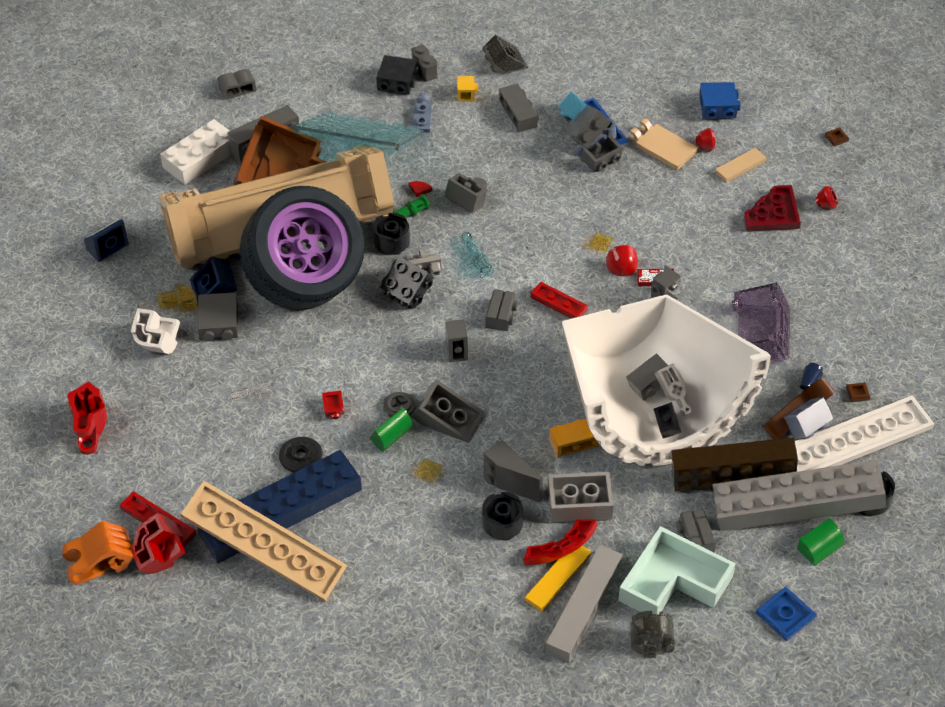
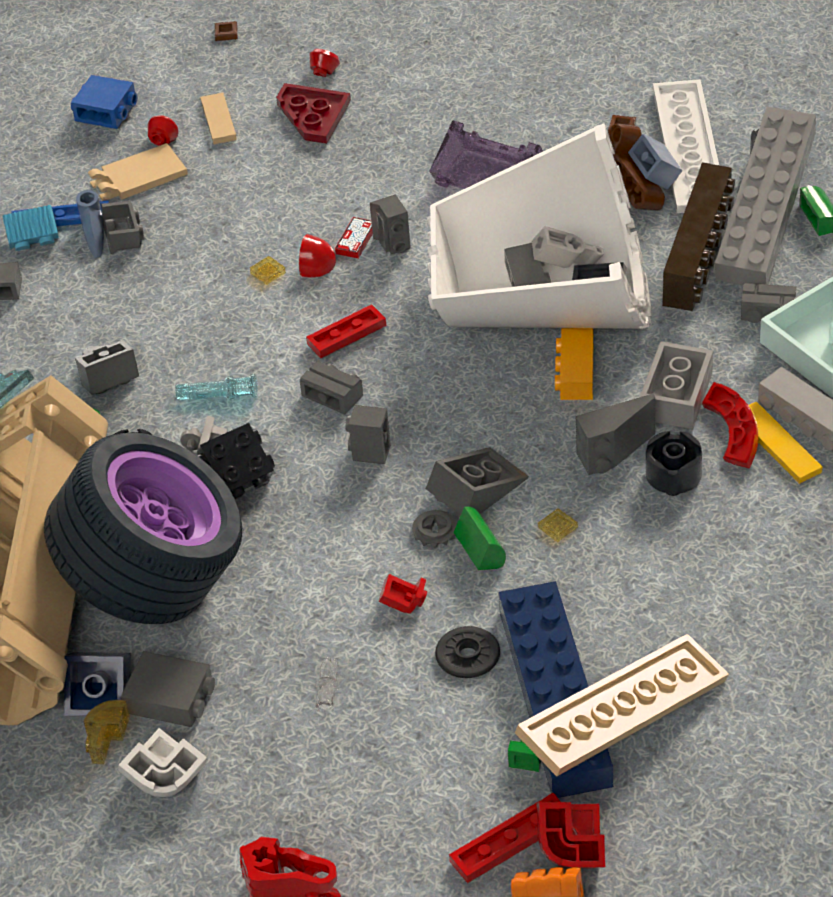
camera: 65 degrees left, 5 degrees down
dark grey brick [564,105,611,148] -> none

